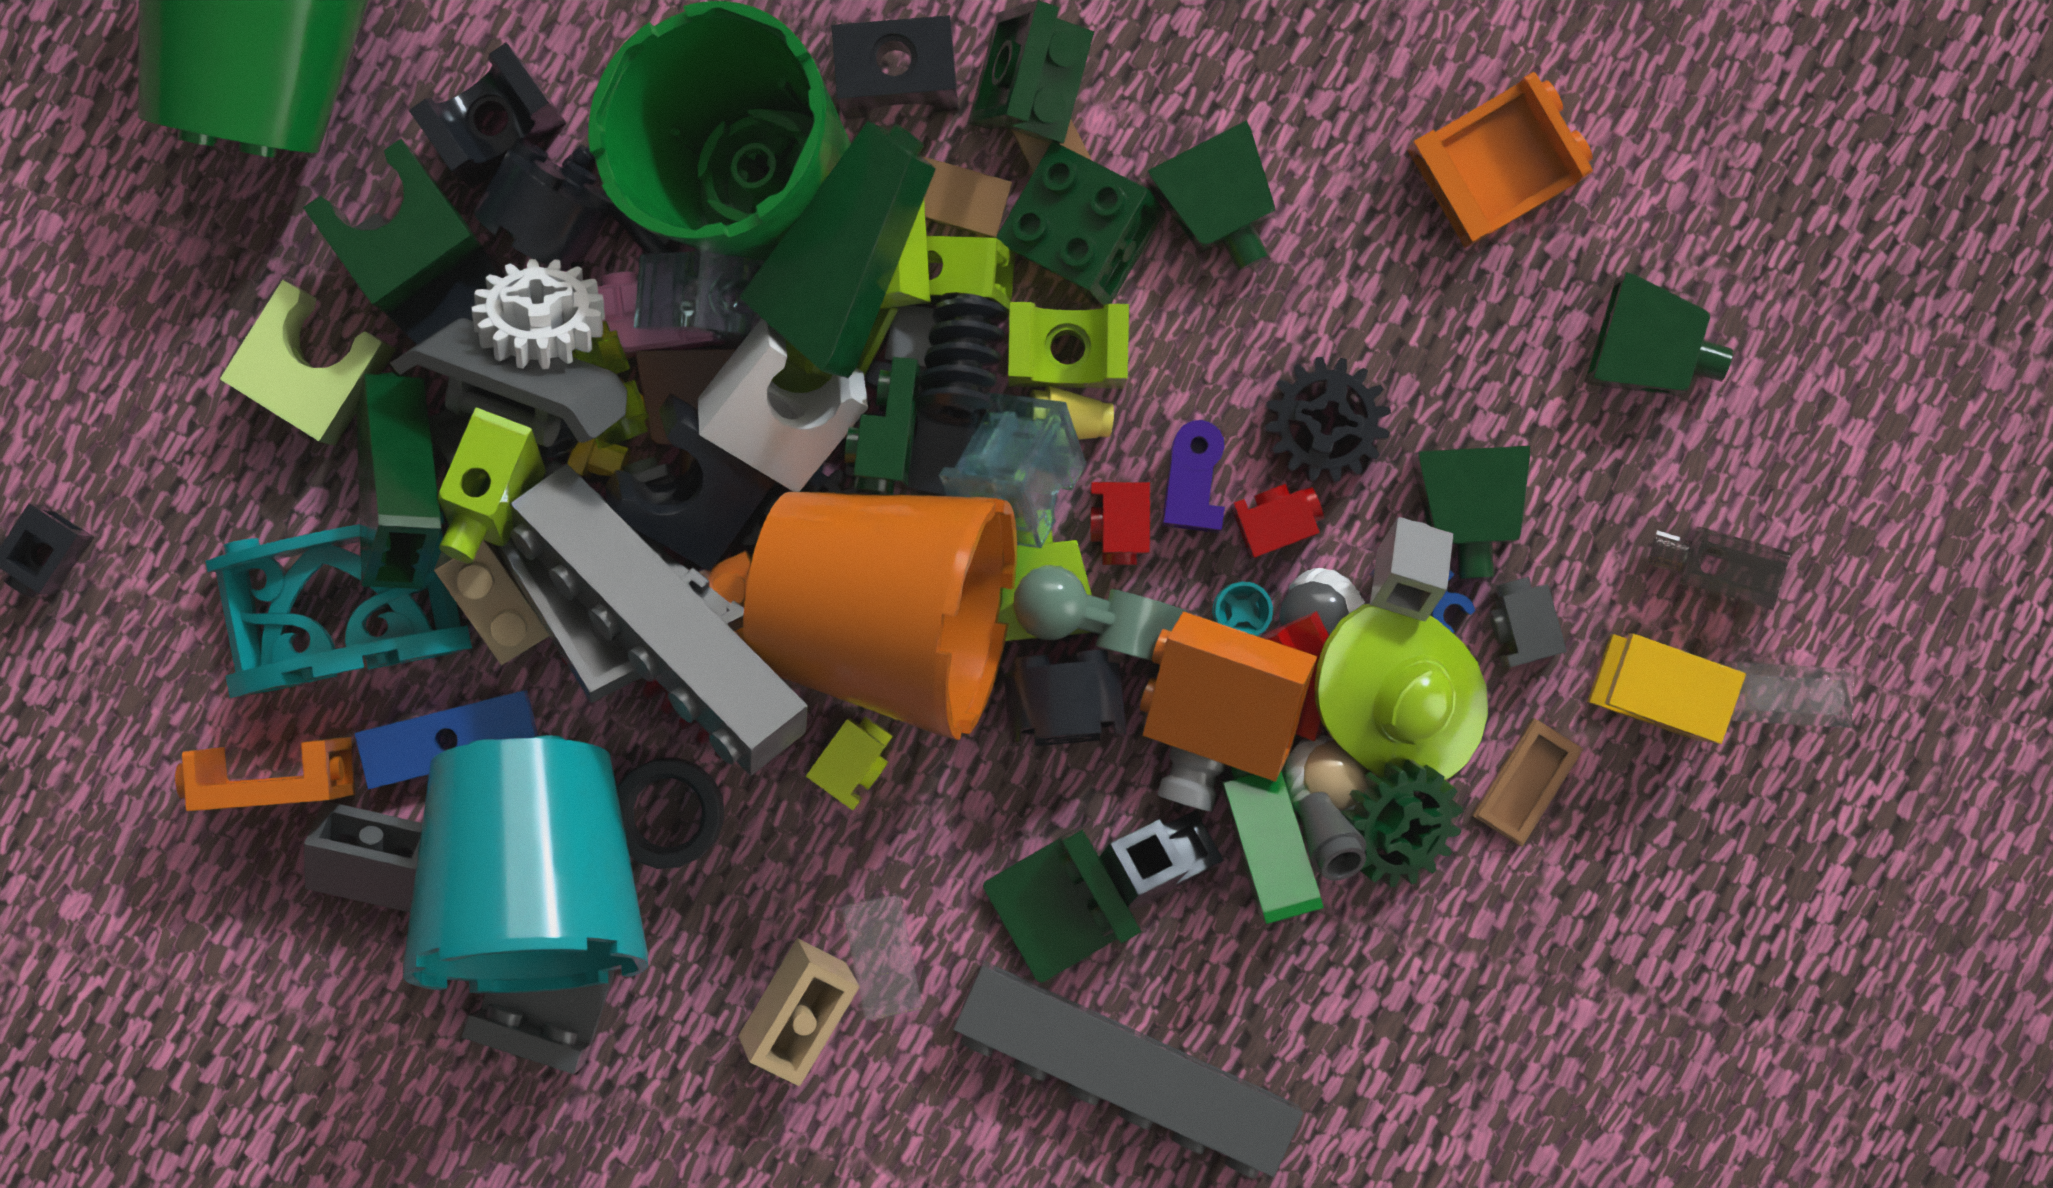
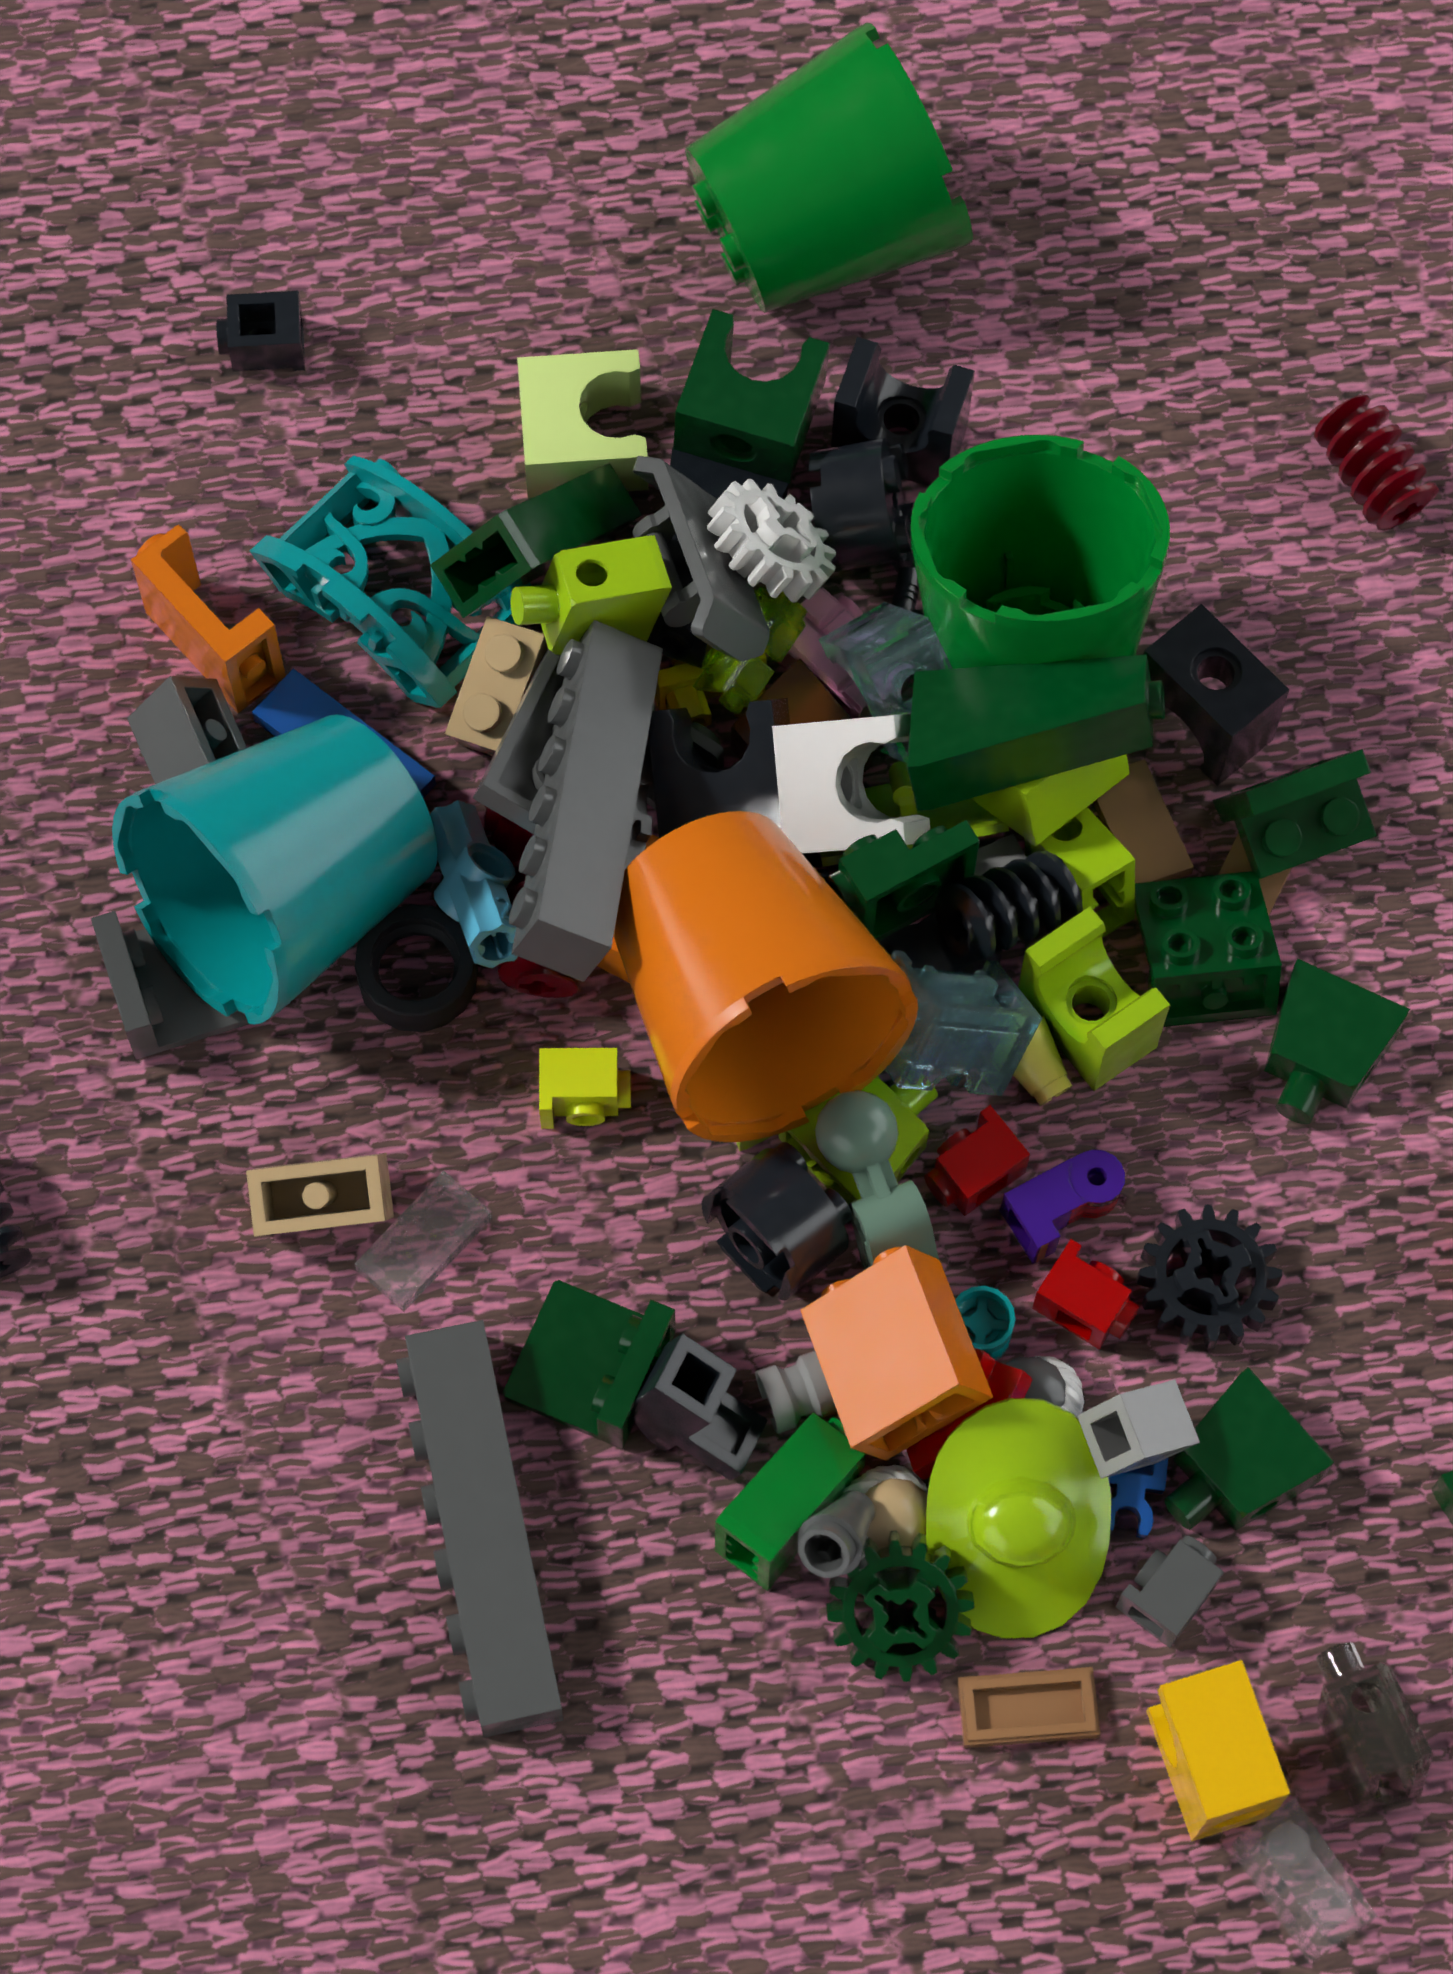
camera: 50 degrees right, 20 degrees down
none -> medium azure piece [430,800,518,969]

